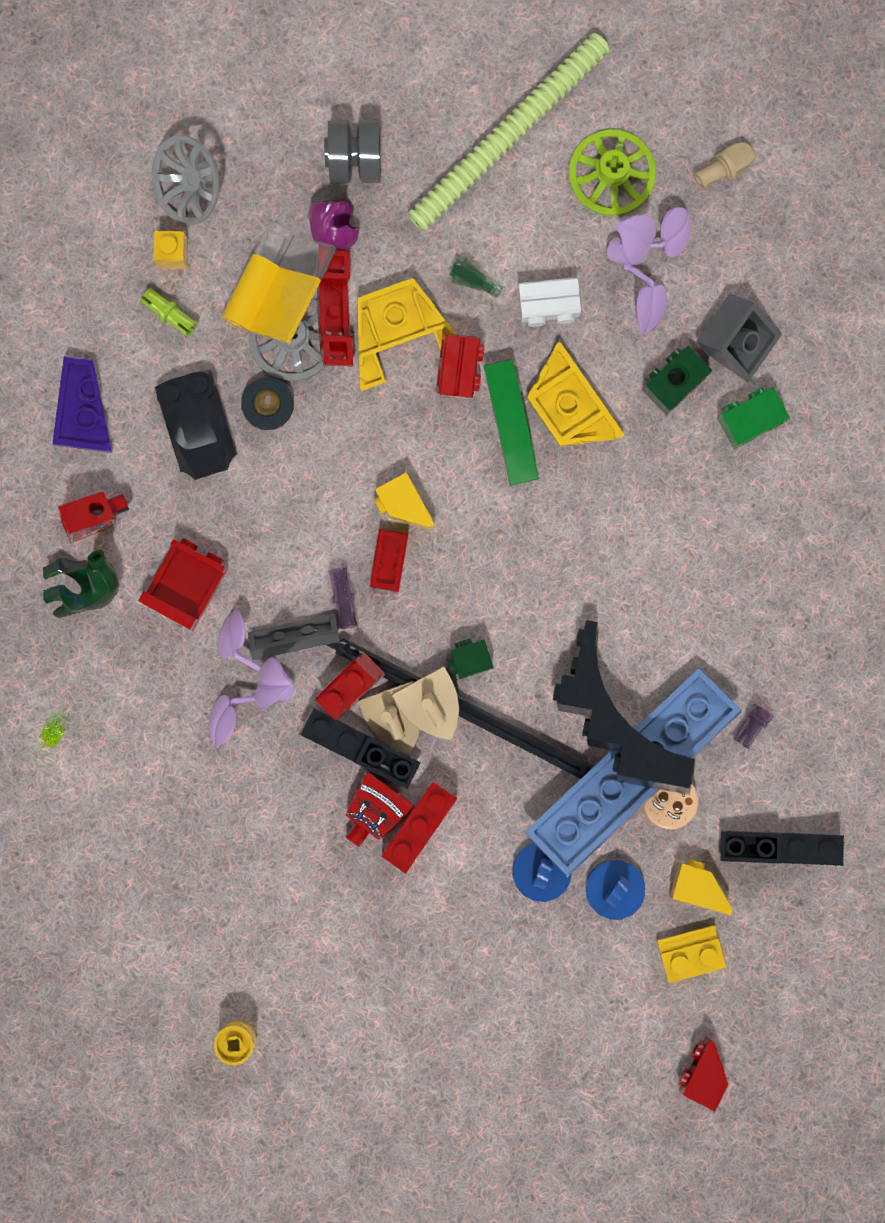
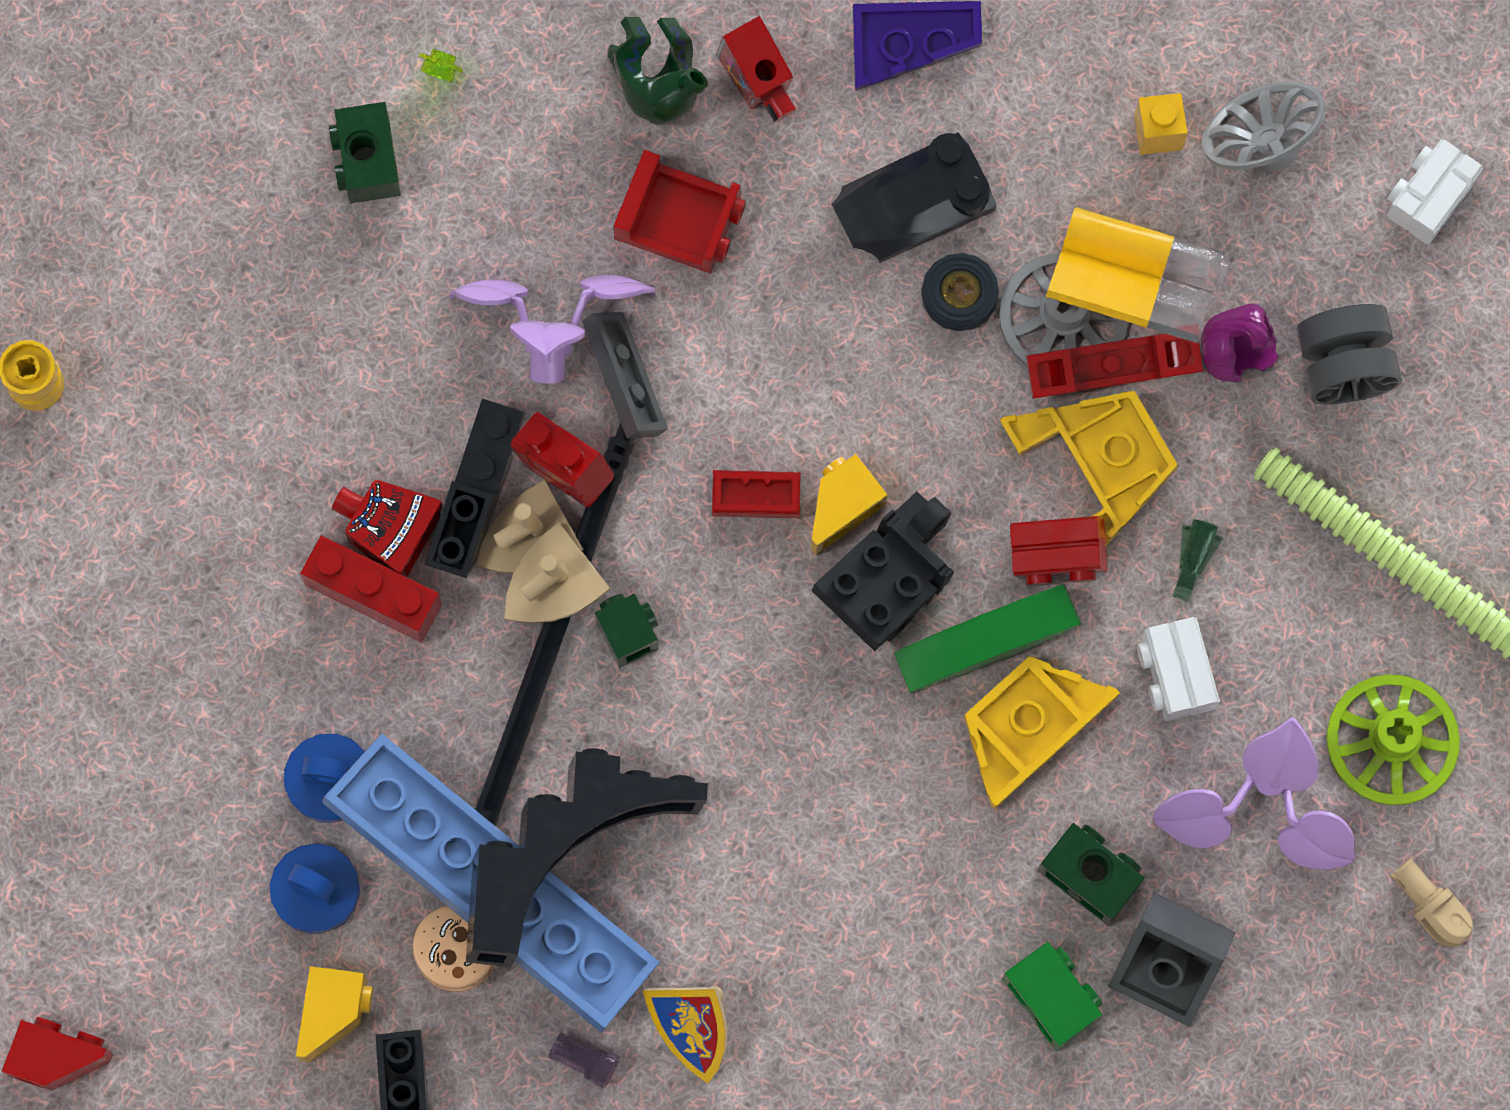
camera: 80 degrees right, 10 degrees down
lime pin [140,288,198,338] -> none
clear purple pin [328,567,358,629] -> none
yellow plate [656,924,727,983] -> none
none -> dark green brick [329,102,401,204]
none -> shield [642,985,728,1084]
none -> black plate [811,491,954,651]
none -> white brick [1387,139,1484,245]

